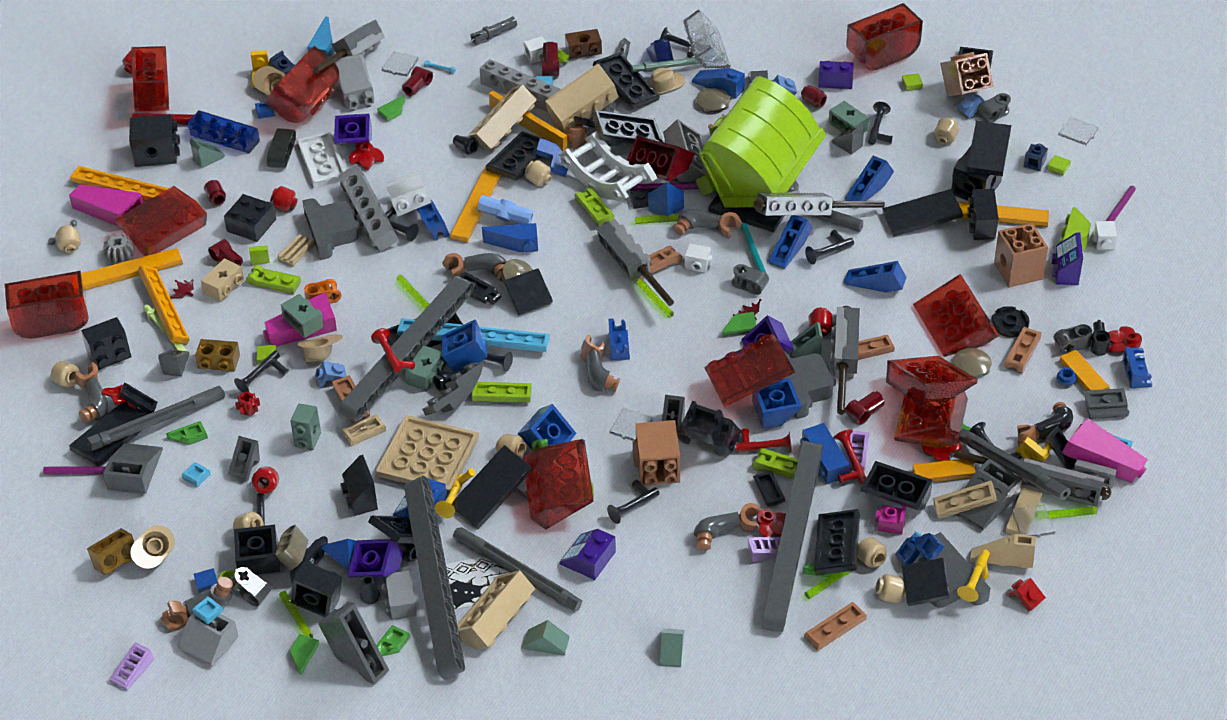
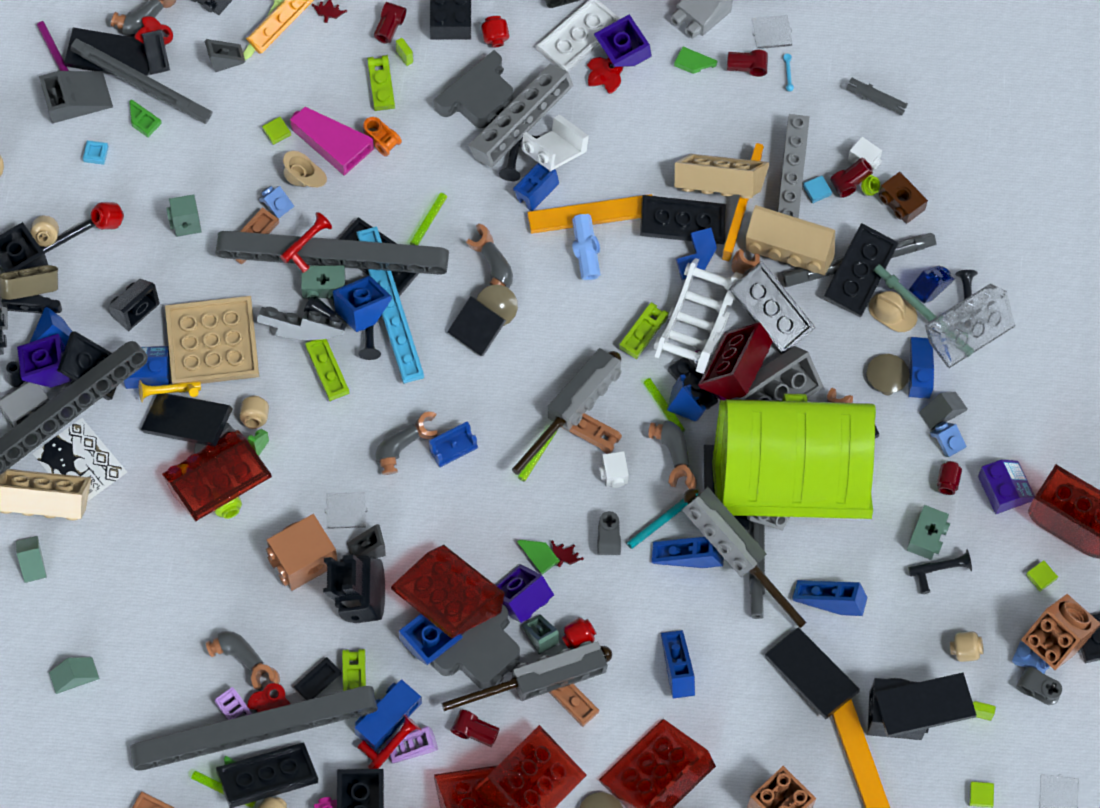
camera: 60 degrees right, 20 degrees up
pearl gold brick [195,339,240,371] -> none
tan brick [201,259,244,302] -> none
dark grey slope [228,436,260,480] -> none
black piece [234,350,289,393] -> none
red gear [235,392,260,416] -> none
tan tile [278,234,315,266] -> none
sand green brick [281,294,323,338] -> none
tan tile [342,414,386,446] -> none
black cone [453,135,479,154] -> none
dark grey piece [453,527,583,611] -> none
black hinge [459,272,502,305] -> none
blue slope [482,223,538,252] -> none
blue slope [518,404,577,459] -> none
tan head [525,160,552,187] -> none
dark purple slope [559,529,616,580] -> none
black tile [574,116,596,128] -> none
black piece [607,479,660,524] -> none
red piece [736,428,792,452] -> none
black piece [805,230,854,265] -> none
dark grey slope [831,124,864,155] -> none
black brick [967,188,999,240] -> none
dark blue brick [1024,143,1048,172] -> none

